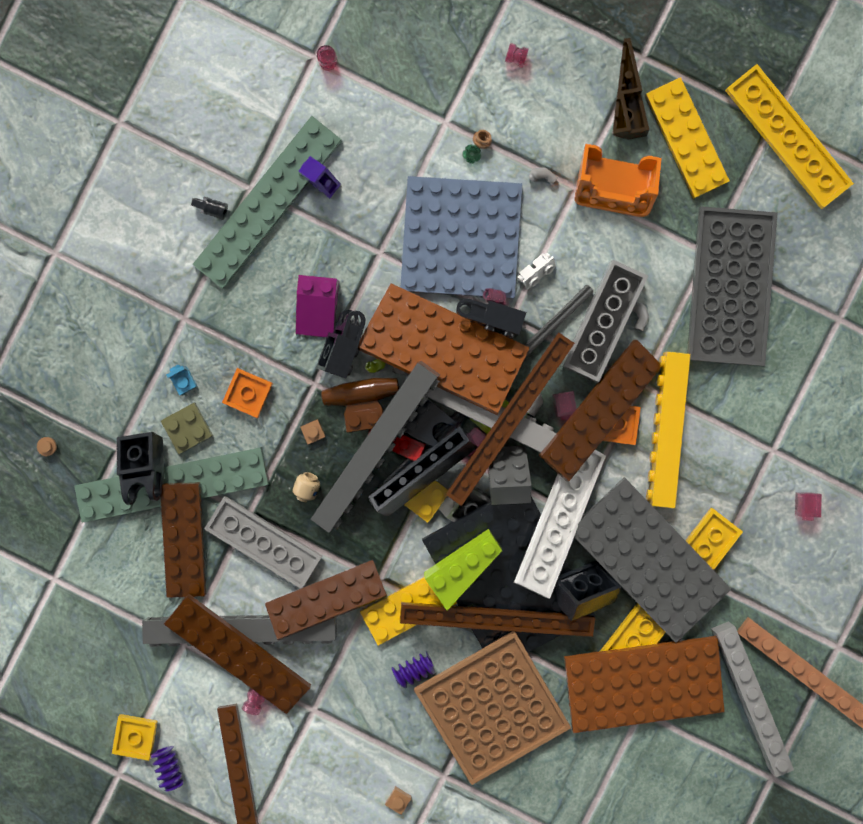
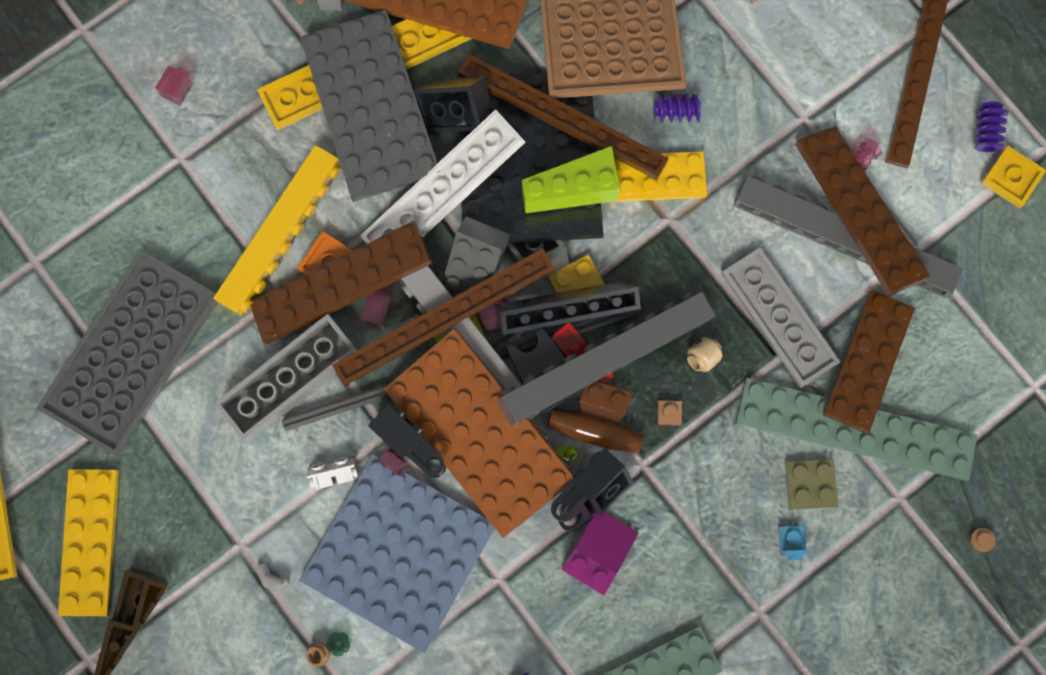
camera: 160 degrees left, 10 degrees down
black brick [117,432,164,505] -> none
orange plate [222,368,273,418] -> none
reddish brown plate [265,560,387,641] -> none
orange windscreen [574,144,662,217] -> none
light grey arm [632,302,649,331] -> none

